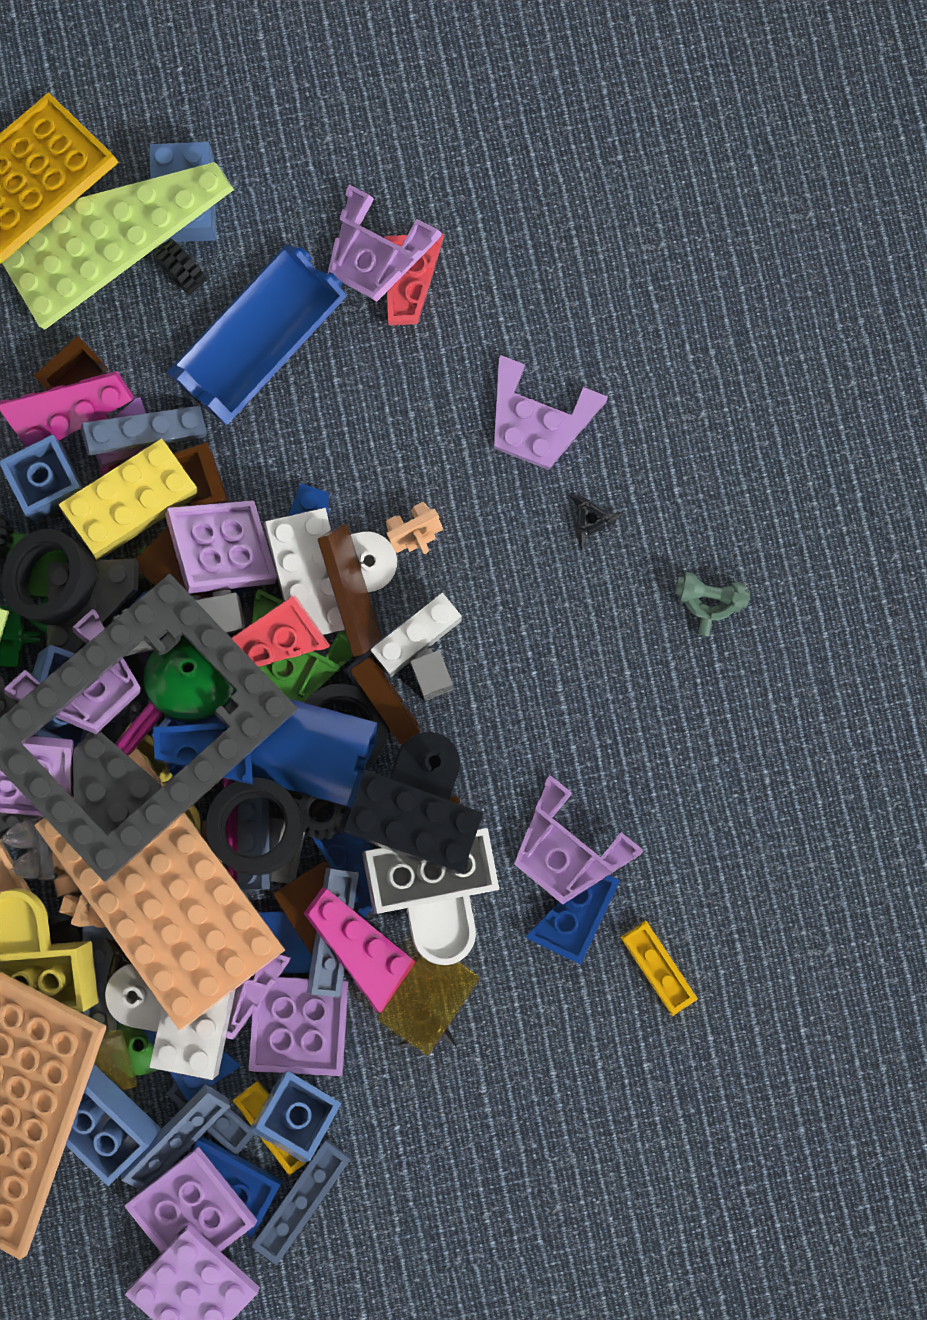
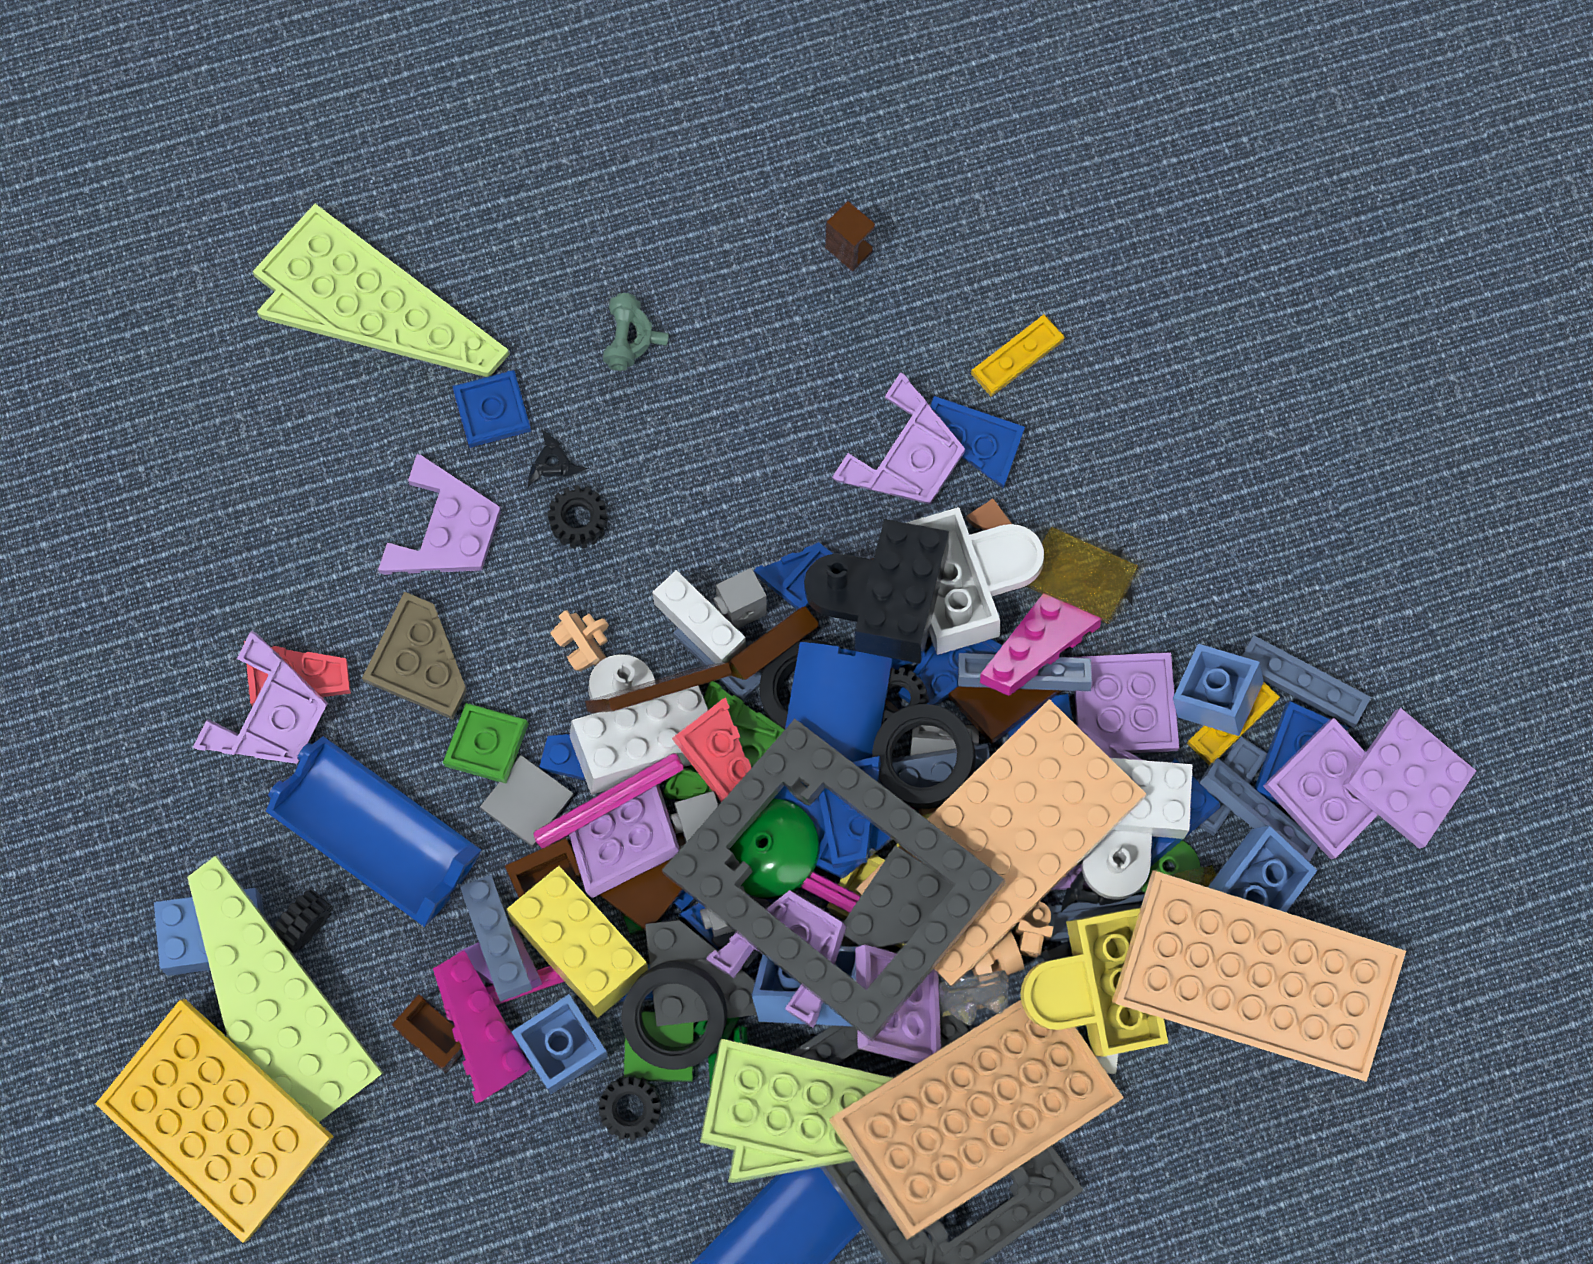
camera: 95 degrees left, 10 degrees down
none -> yellowish green wing [253,204,510,377]
none -> dark tan plate [362,592,467,720]
none -> bright green tile [443,703,529,784]
none -> blue tile [452,370,531,448]
none -> light grey tile [480,755,574,848]
none -> dark pink axle [533,753,684,848]
none -> black tyre [548,485,608,549]
none -> blue wing [754,542,833,610]
none -> reddish brown panel [825,201,875,272]
none -> nougat tile [966,499,1012,530]

